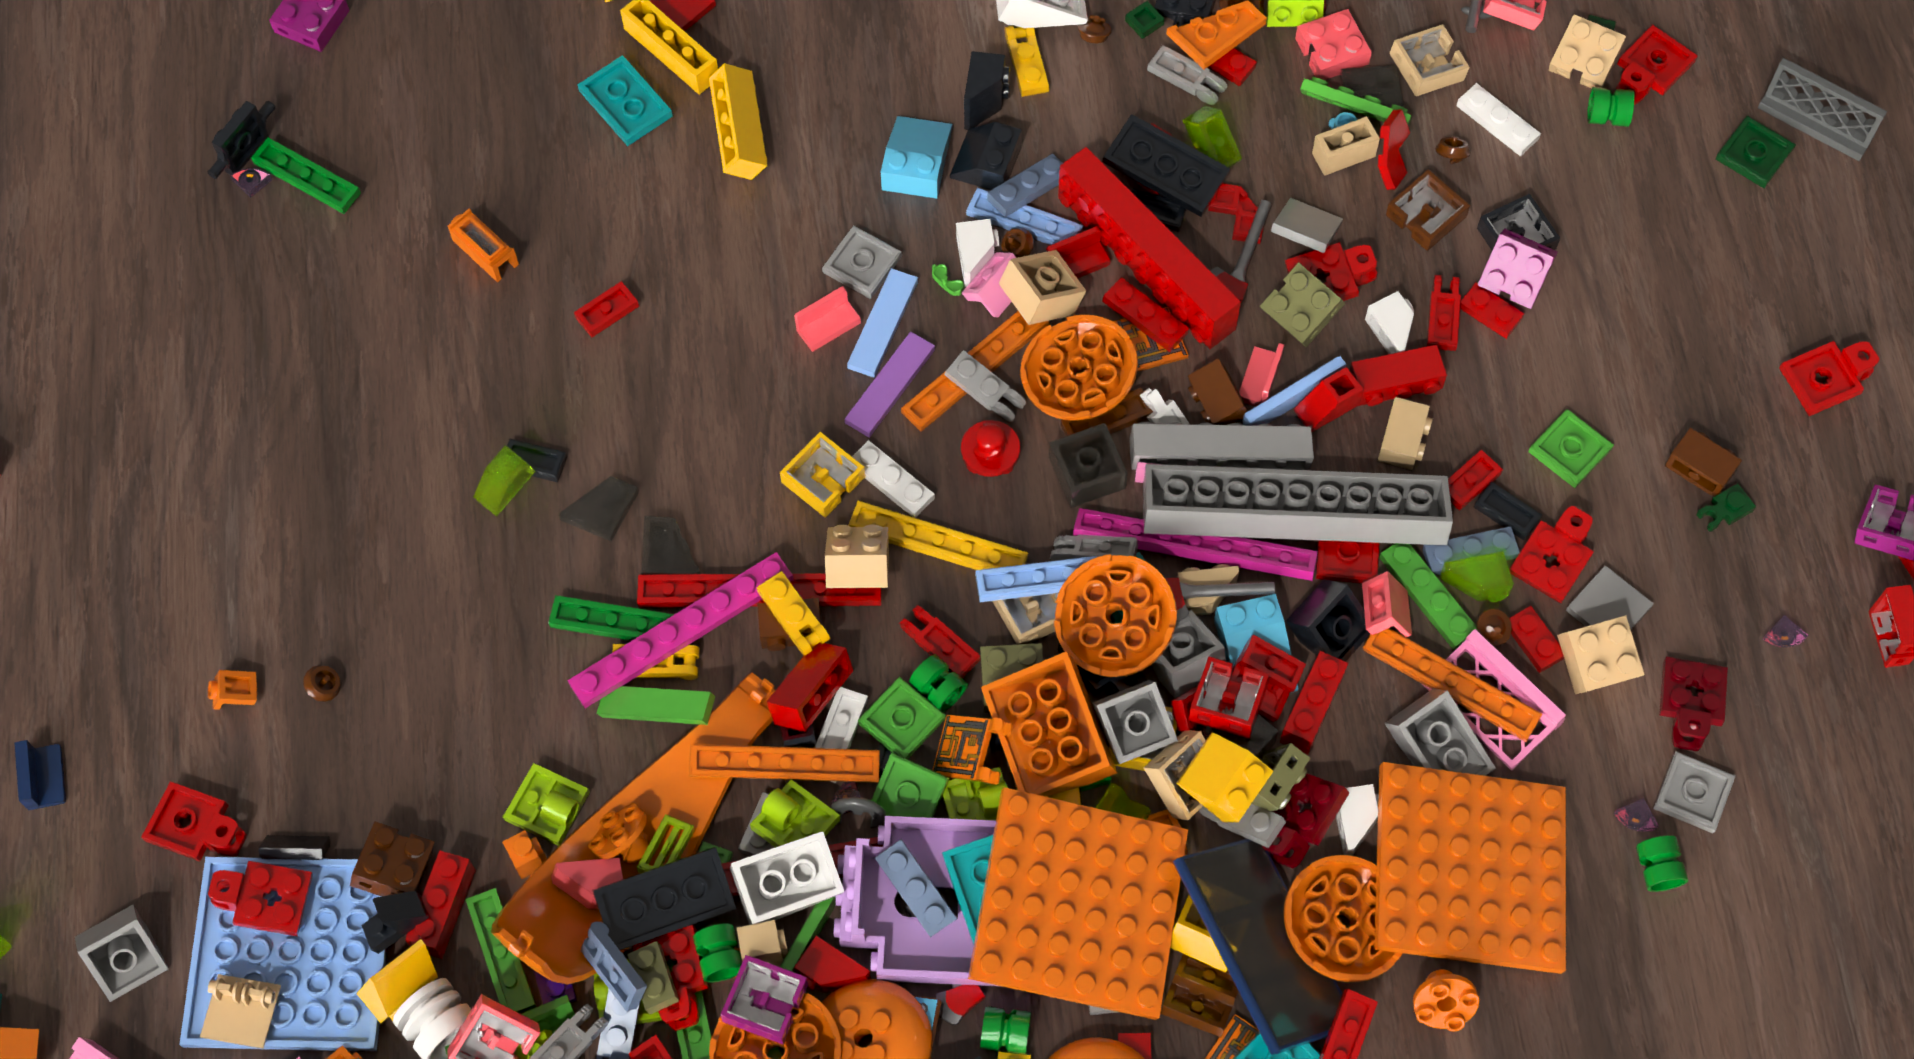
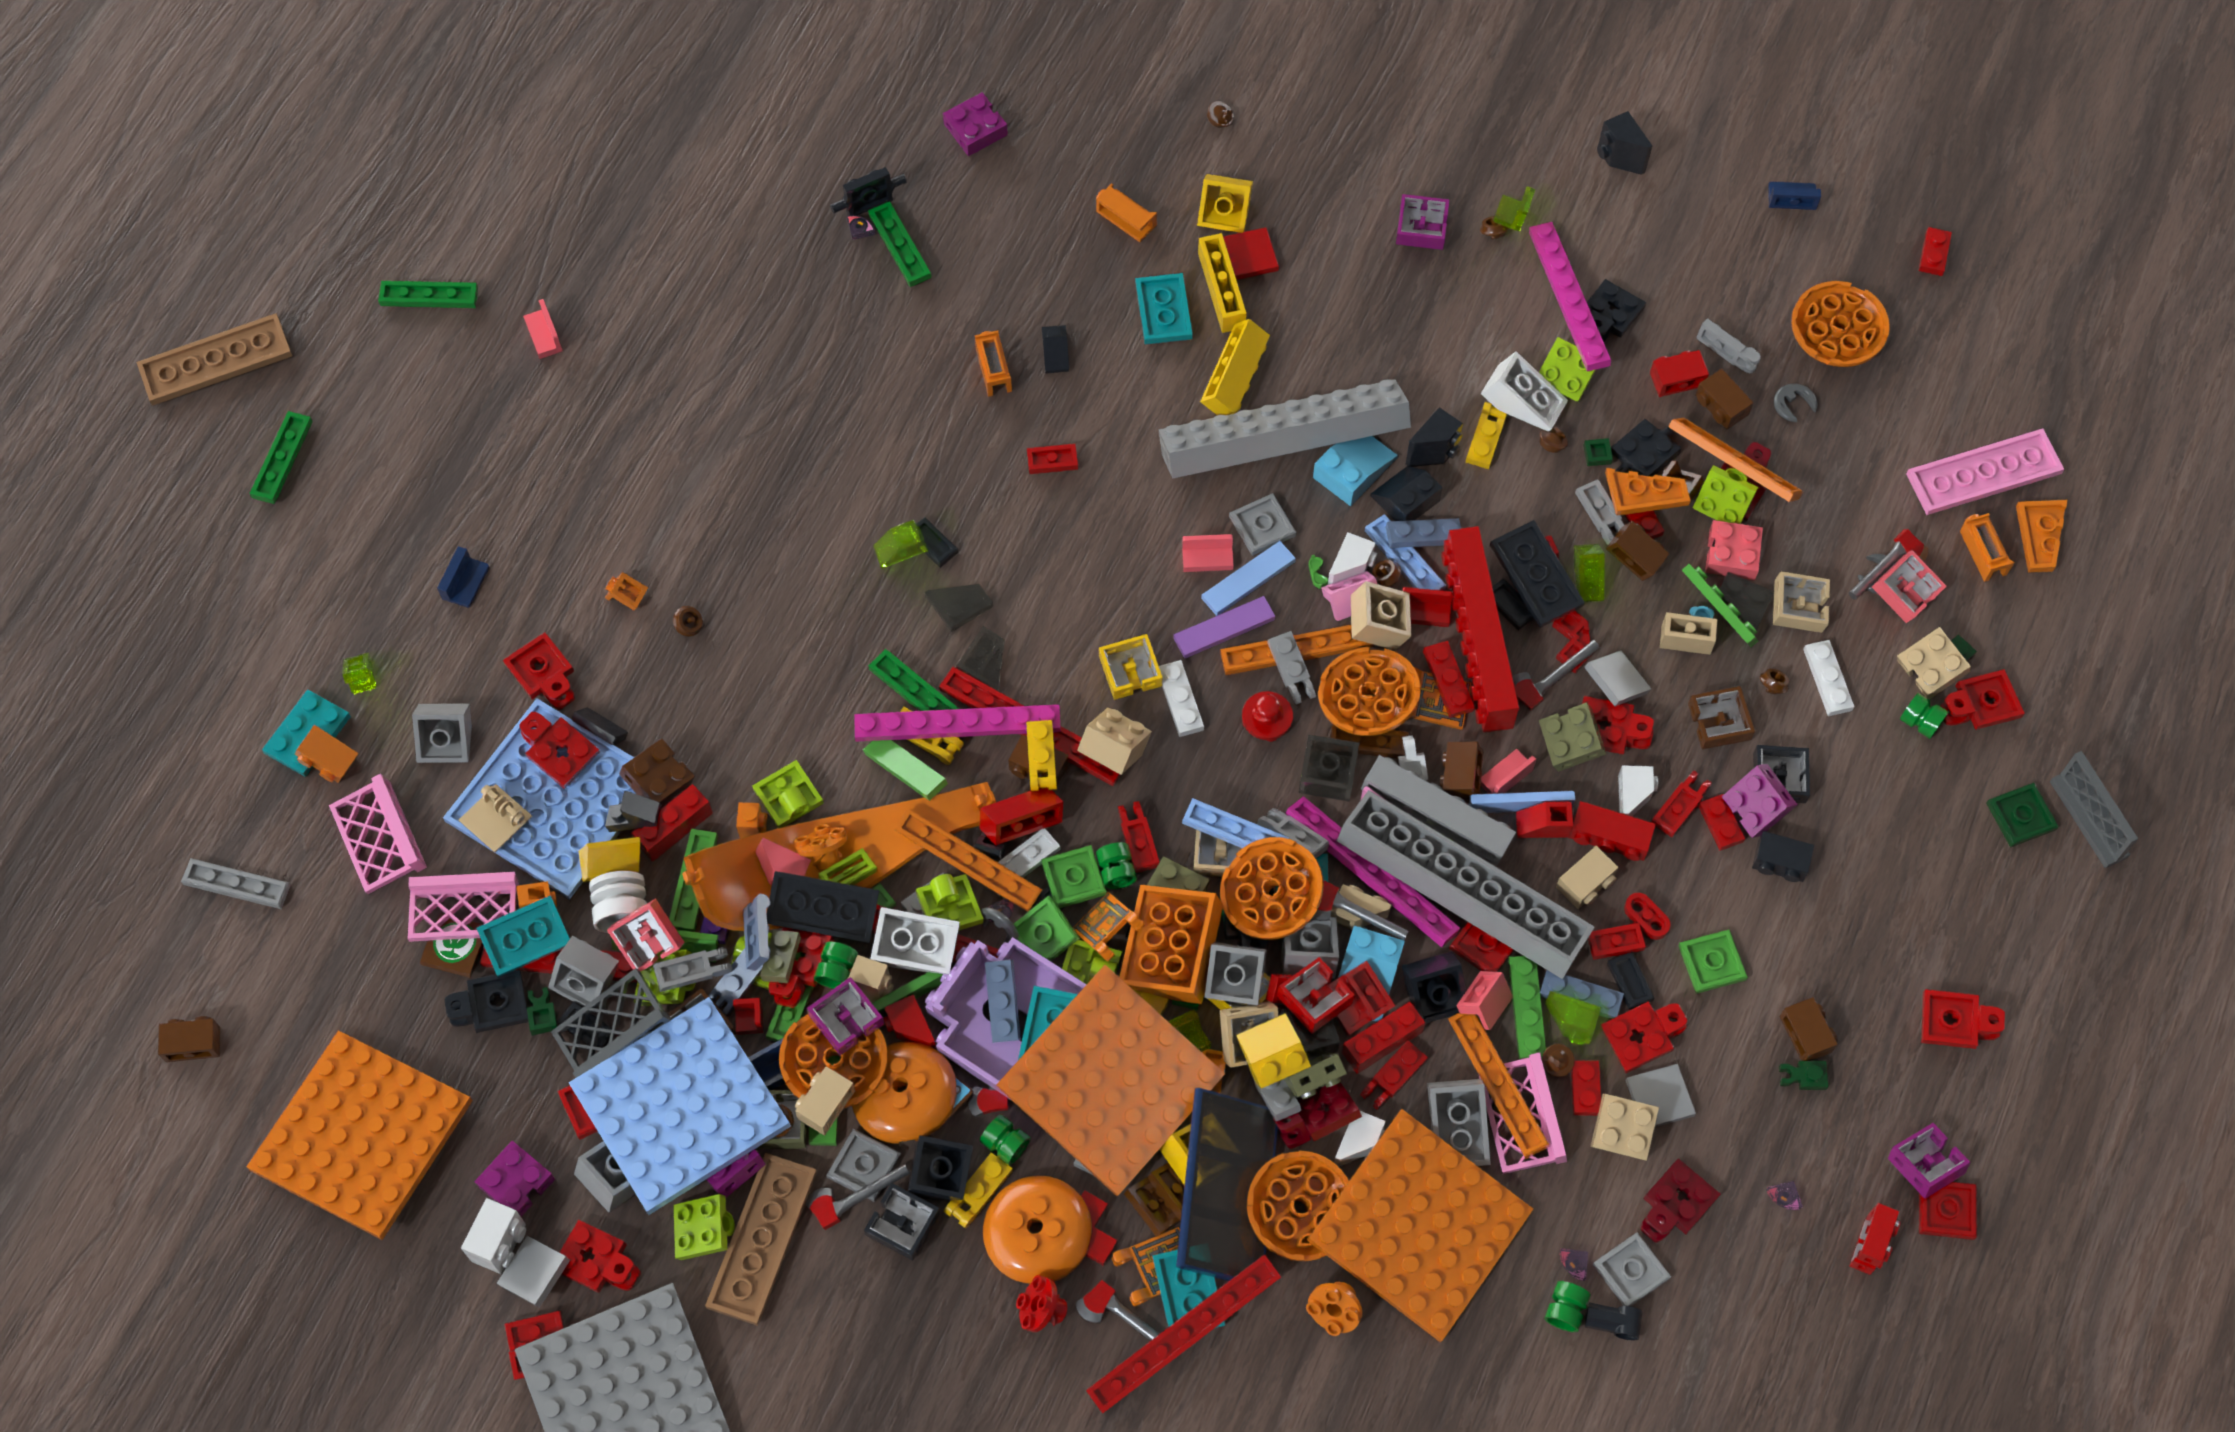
camera: 30 degrees right, 0 degrees up
yellow tile [848,501,1028,570] -> none
red tile [1378,109,1410,190] -> none
none -> black slope [1042,325,1069,373]
none -> orange window [1096,183,1157,242]
none -> light grey brick [1159,379,1411,479]
none -> red hinge [1360,1040,1428,1110]
none -> black piece [1585,1302,1643,1341]
none -> reddish brown brick [1606,521,1669,581]
none -> red plate [1624,893,1670,940]
none -> black brick [1752,831,1814,882]

